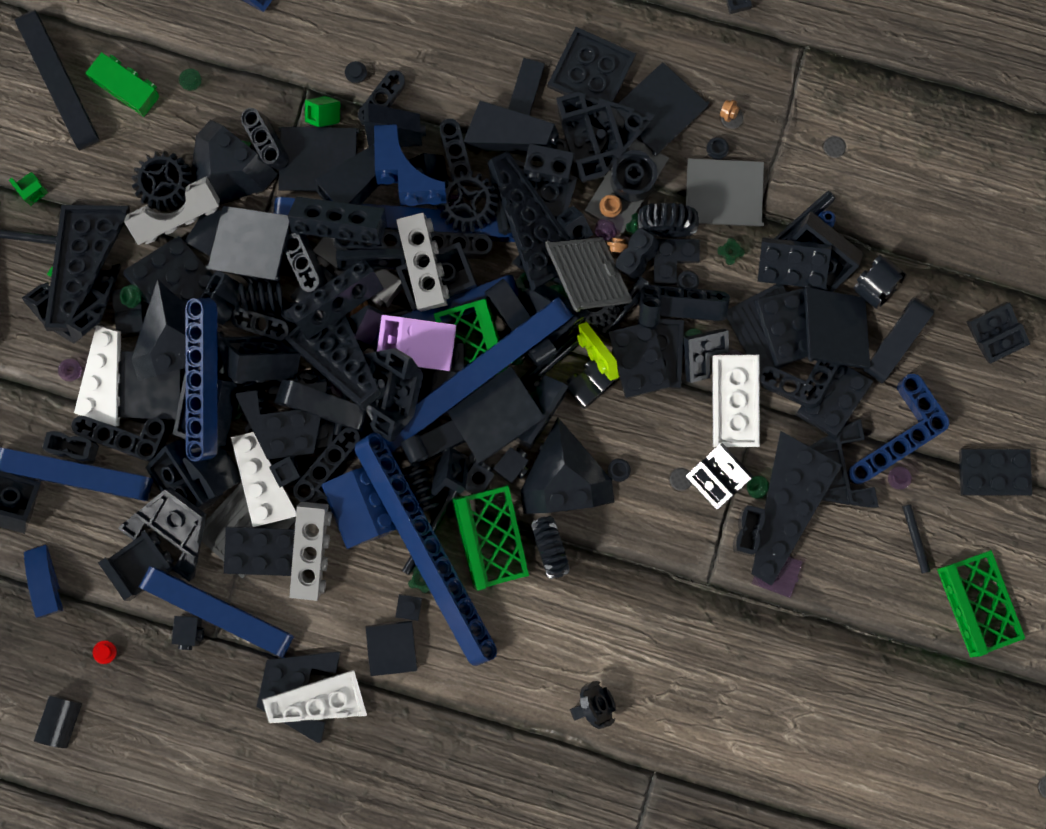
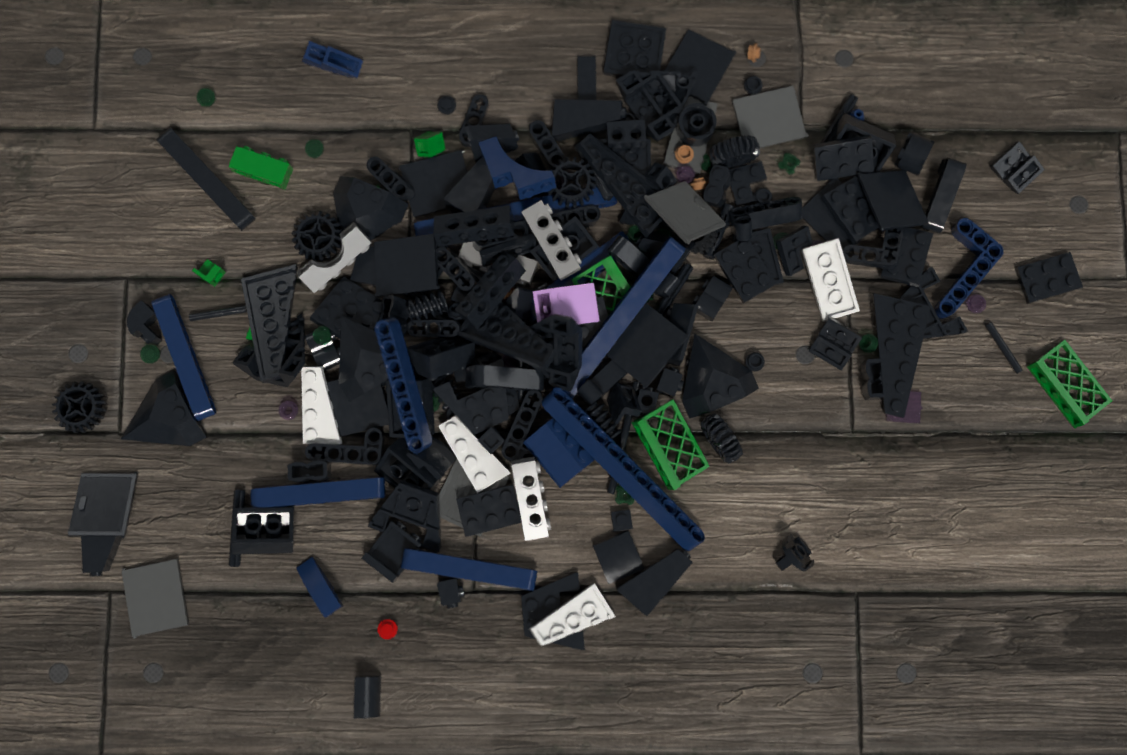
camera: 20 degrees left, 0 degrees up
lime plate [577,322,619,381] -> none
none -> black slope [616,549,693,616]

